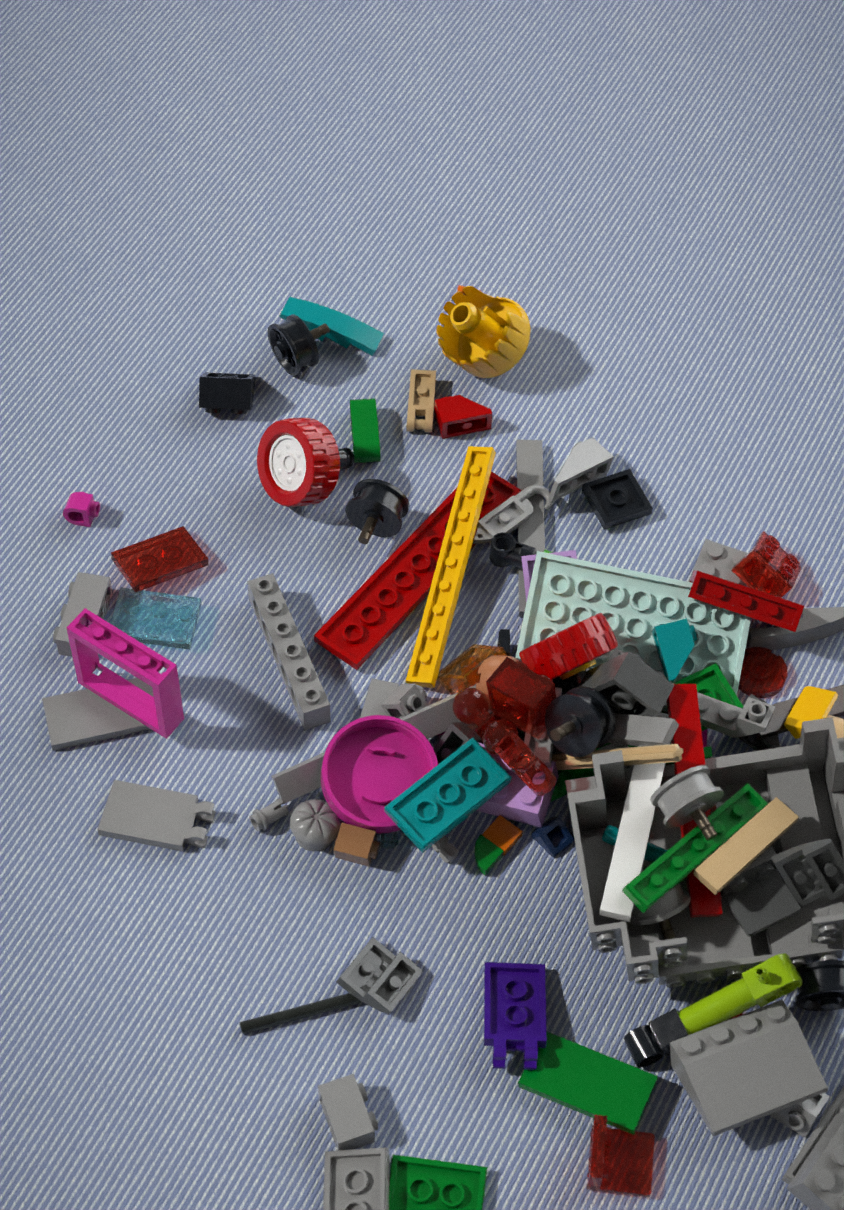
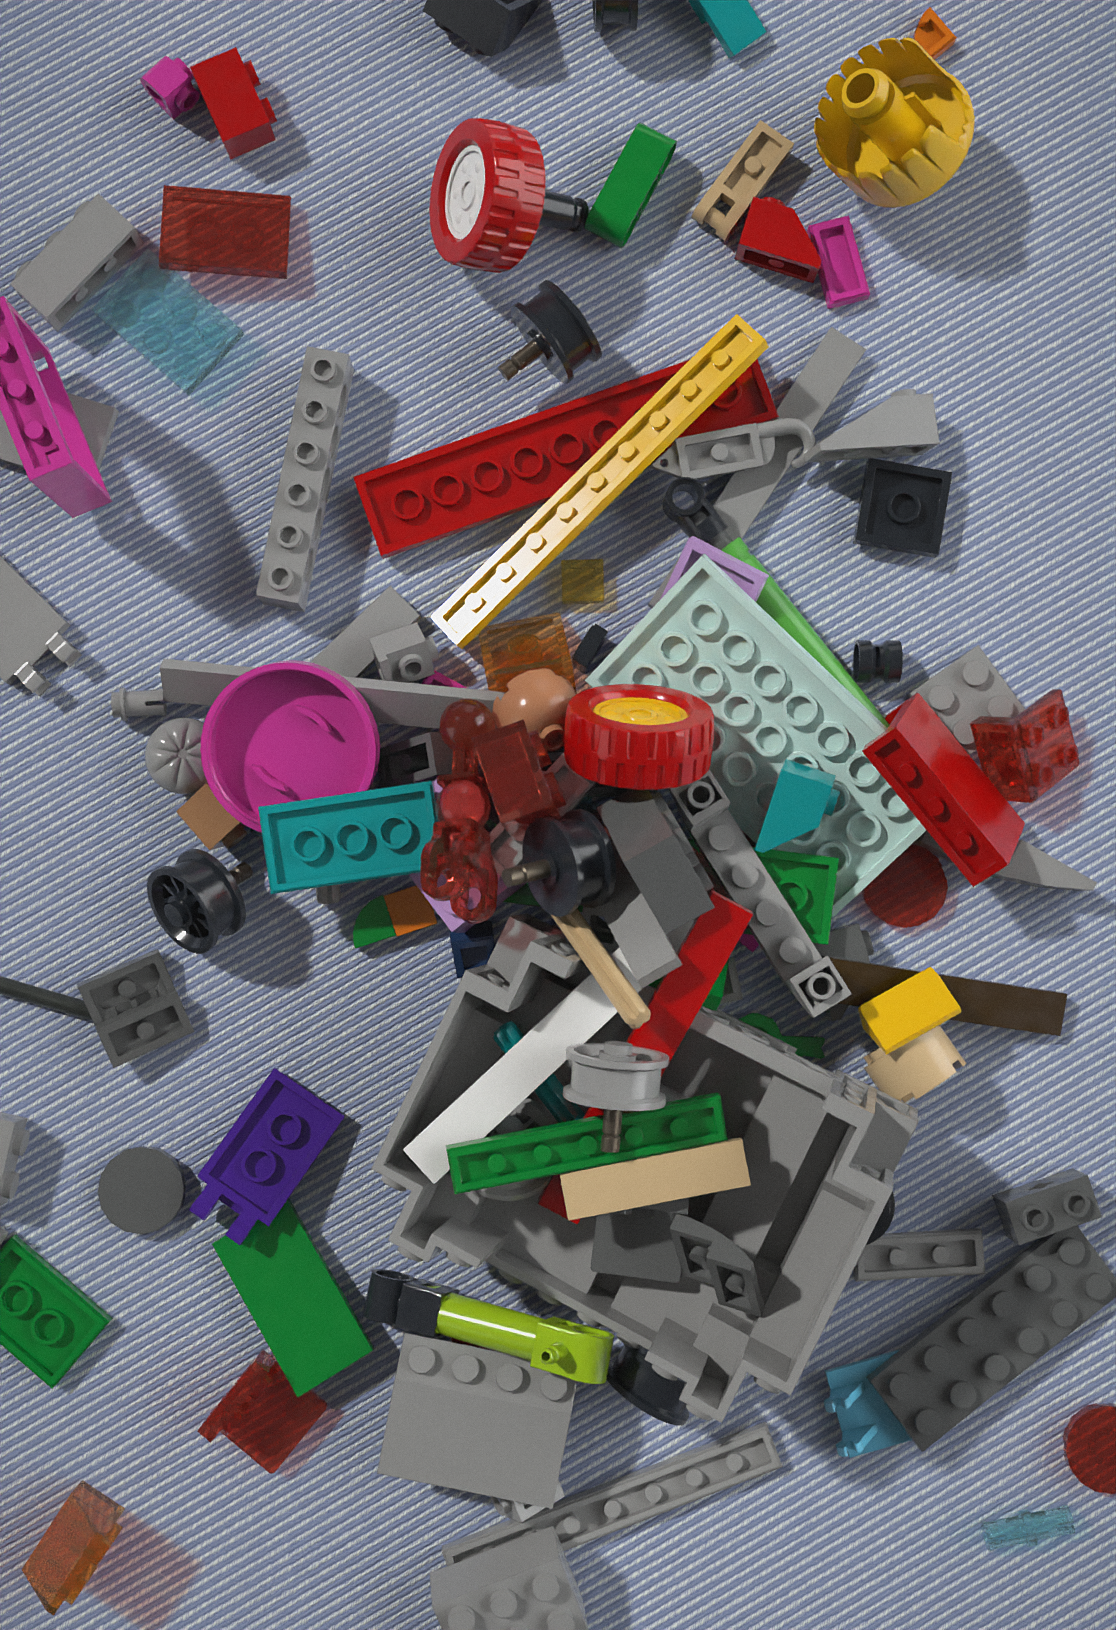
camera: 30 degrees right, 30 degrees up
none -> dark grey tile [98,1146,186,1234]
none -> black wheel [147,849,253,954]
none -> red brick [190,47,277,160]
none -> clear yellow tile [561,559,604,604]
none -> dark pink tile [807,216,870,309]
none -> black wheel [853,640,903,683]

